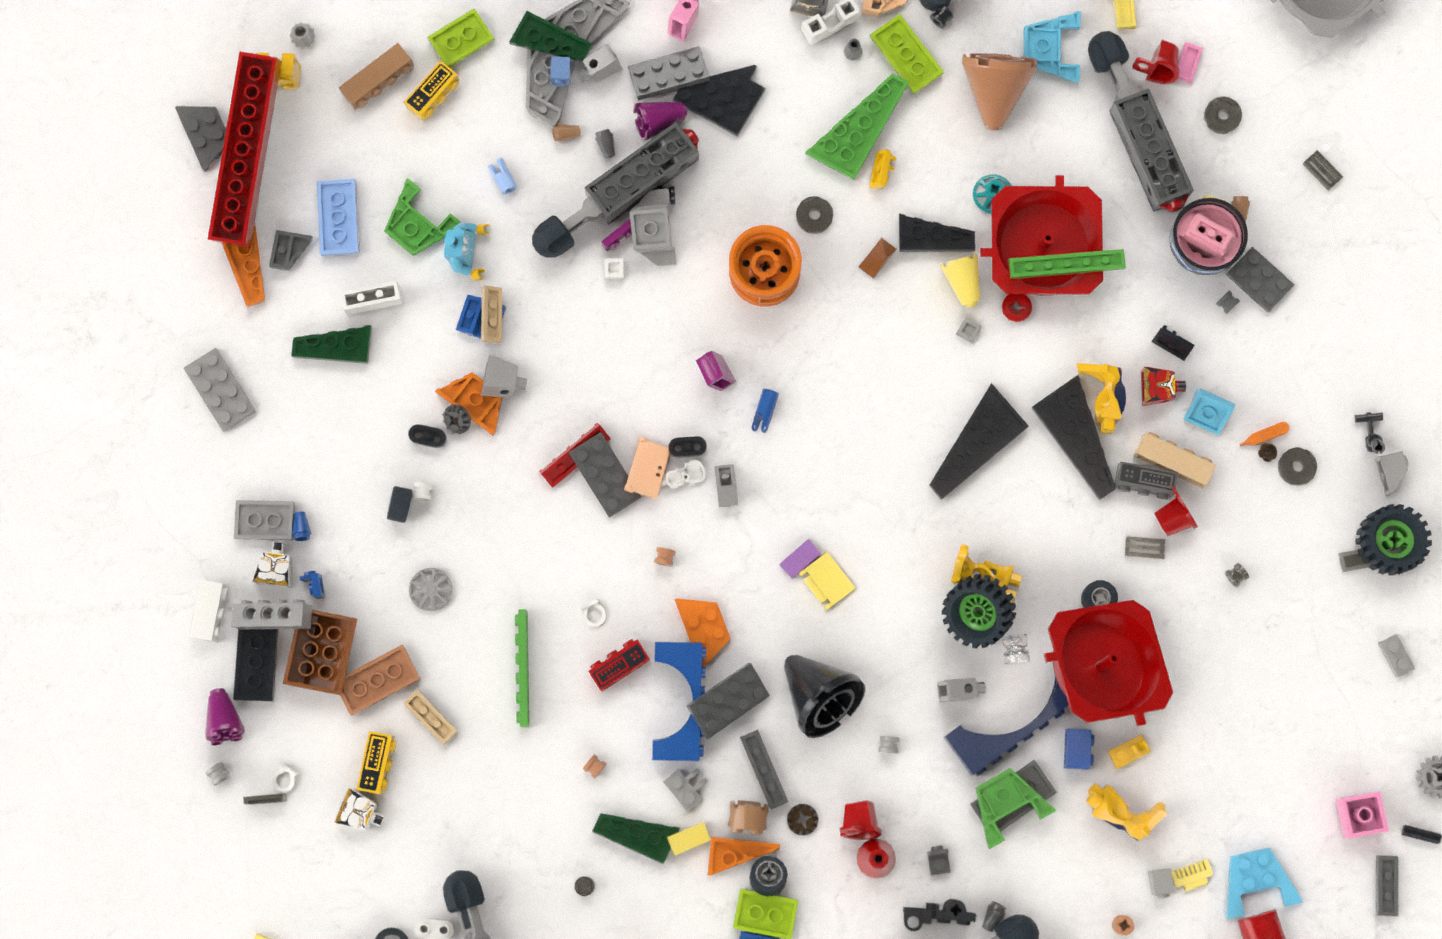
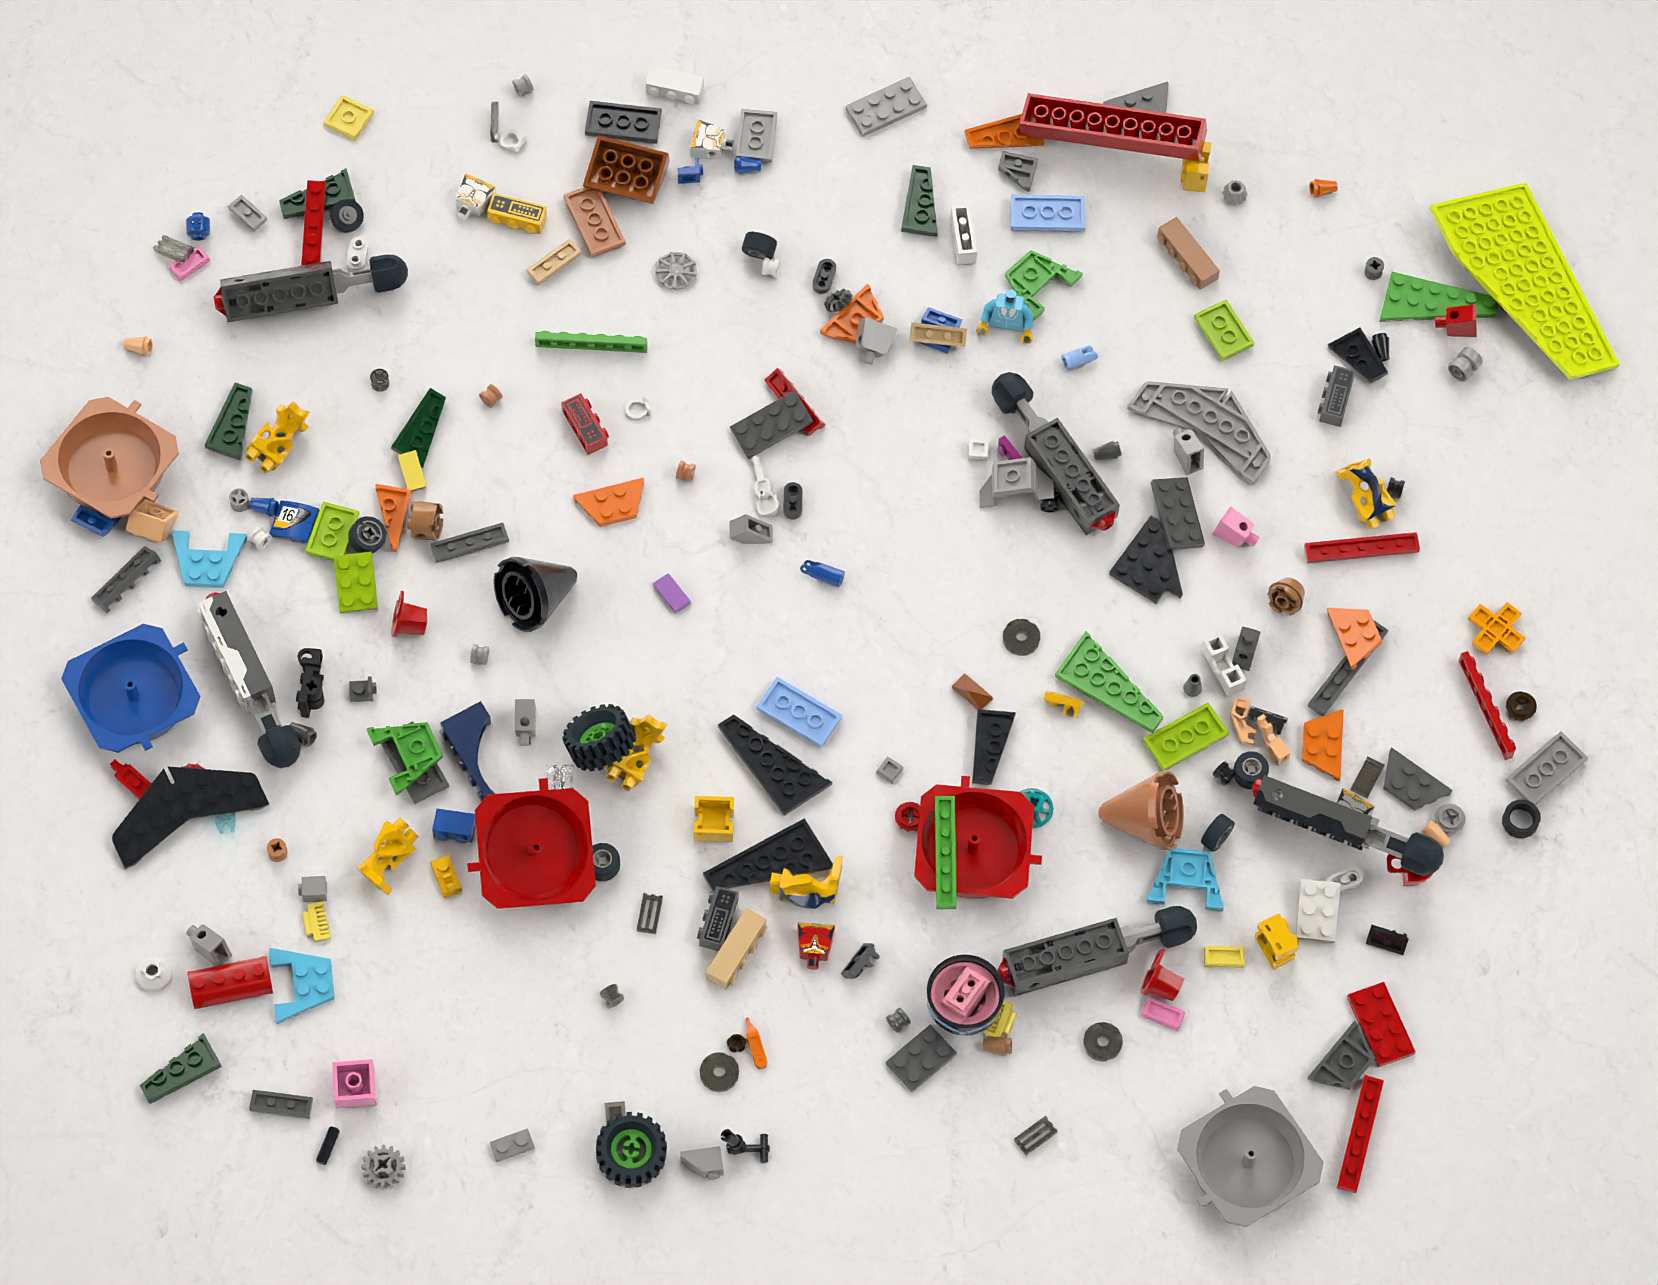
camera: 90 degrees right, 15 degrees down
magenta cone [205,688,245,746] -> none
light grey brick [231,599,312,630] -> none
yellow brick [404,61,460,121] -> none
dark green wing [509,11,593,62] -> none
medium blue brick [550,57,572,87] -> none
medium nougat cone [552,124,581,143] -> none
light nougat door [624,437,670,499] -> none
magenta cone [633,102,687,140] -> none
blue arch [652,642,706,761] -> none
light grey hinge [663,768,708,812] -> none
dark grey plate [686,663,770,739] -> none
magenta torso [696,351,737,391] -> none
orange wheel [729,225,802,307] -> none
dark brown gear [787,804,818,835] -> none
light yellow piece [798,552,856,610] -> none
cone [856,839,896,878] -> none
light yellow cone [940,254,980,308] -> none
red container [1154,486,1198,537] -> none
medium azure bracket [1183,388,1236,435] -> none
none -> lime plate [333,552,378,613]
none -> yellow piece [693,796,734,842]
none -> light blue plate [756,677,842,748]
none -> black wheel [1201,814,1235,852]

